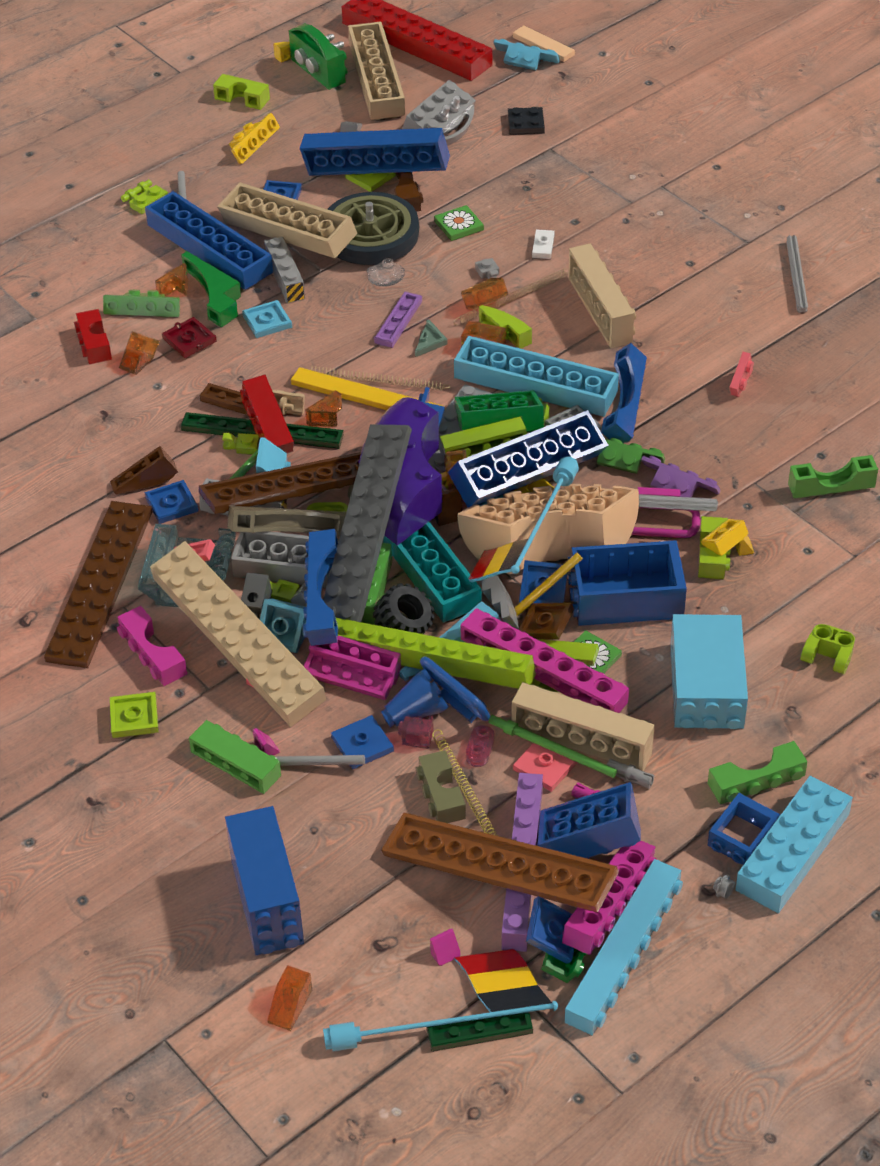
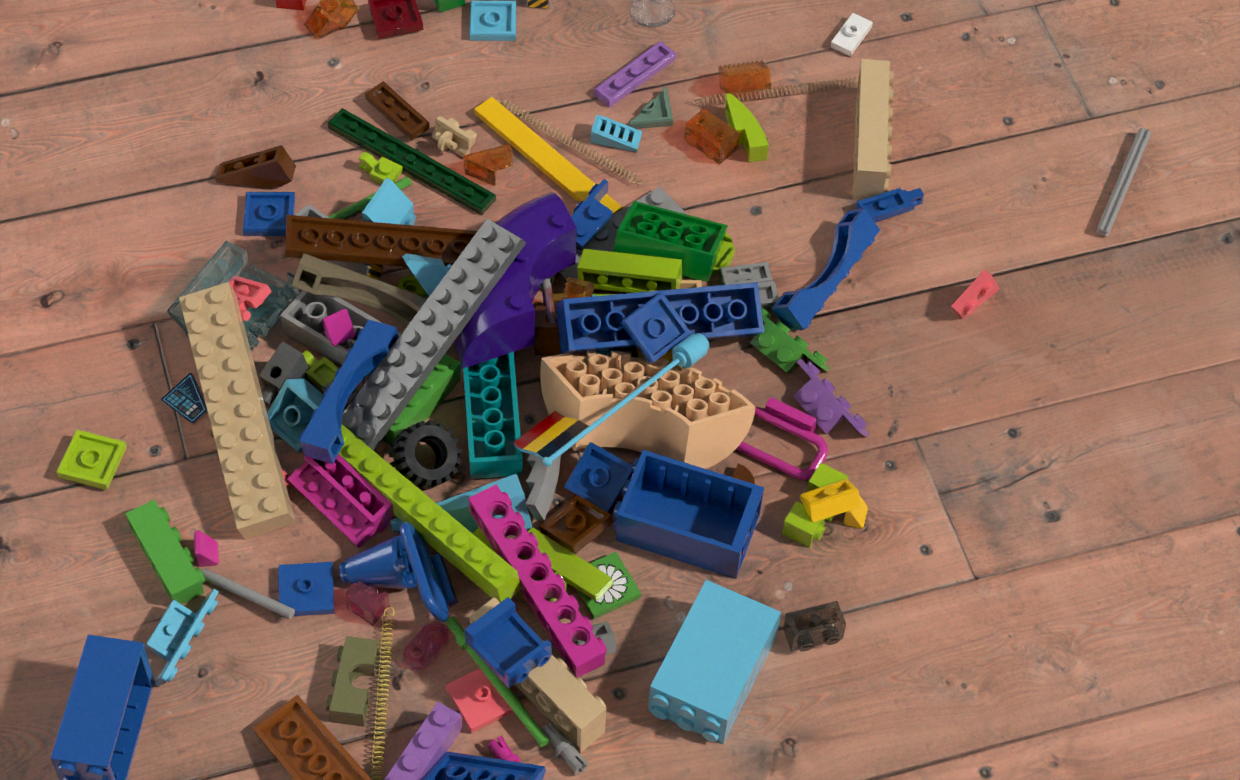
camera: 20 degrees right, 10 degrees up
reddish brown plate [44,501,153,668] -> none
dark pink arch [117,605,187,686] -> none
red wedge [240,374,294,453] -> none
medium azure brick [454,336,619,417] -> none
light grey plate [475,258,499,285] -> none
yellow bar [514,553,583,616] -> none
light grey axle [639,494,718,511] -> none
bright green arch [788,455,878,498] -> none
lime piece [800,624,855,674] -> none
none -> medium azure bracket [144,589,219,687]
none -> dark blue sticker [161,373,207,423]
none -> dark pink slope [323,309,355,346]
none -> medium azure slope [402,253,452,296]
none -> blue panel [465,597,552,688]
none -> medium azure slope [591,115,642,152]
none -> blue tile [620,292,692,364]
none -> clear smoke brick [783,601,846,652]
none -> blue hinge [856,187,924,222]

